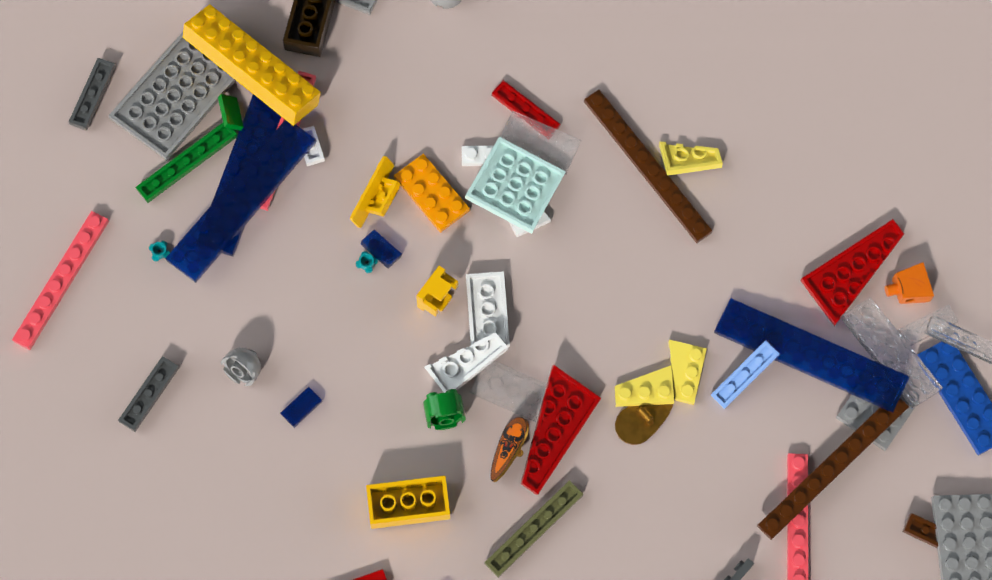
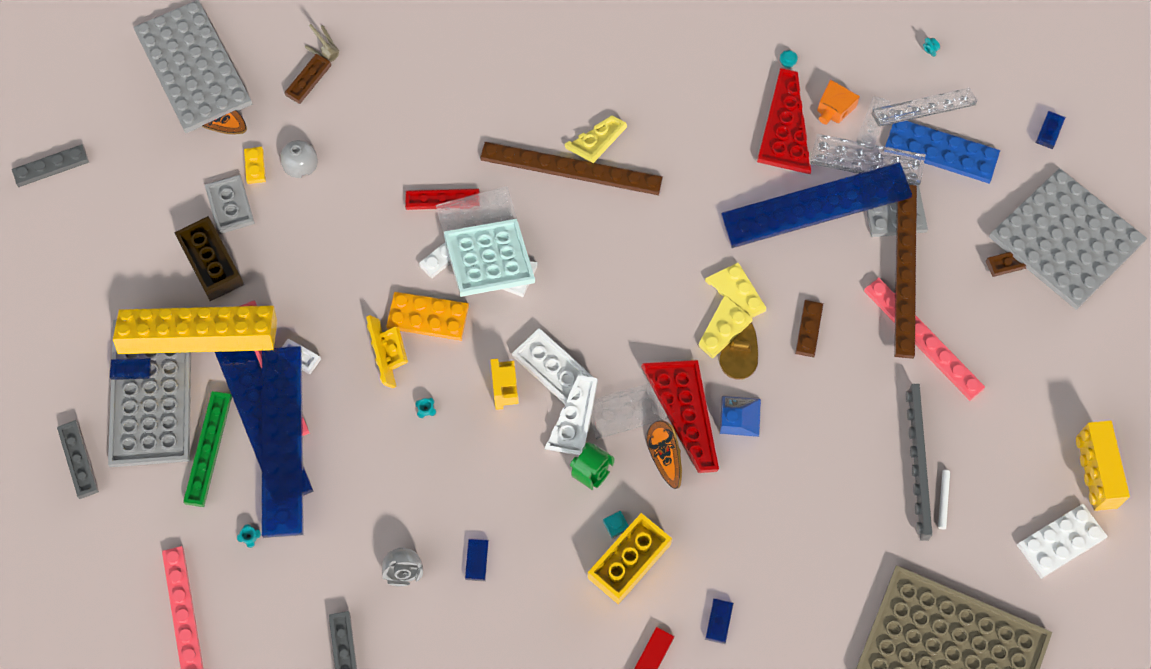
camera: 40 degrees left, 5 degrees down
green tile [218,94,244,131] -> none
clear blue plate [361,230,402,269] -> none
olive plate [484,480,583,578] -> none
light blue tile [711,340,780,409] -> none
none -> clear blue tile [110,358,152,380]
none -> teal plate [603,511,629,538]
none -> blue slope [720,396,761,437]
none -> teal plate [780,50,798,68]
none -> reddish brown plate [795,300,824,358]

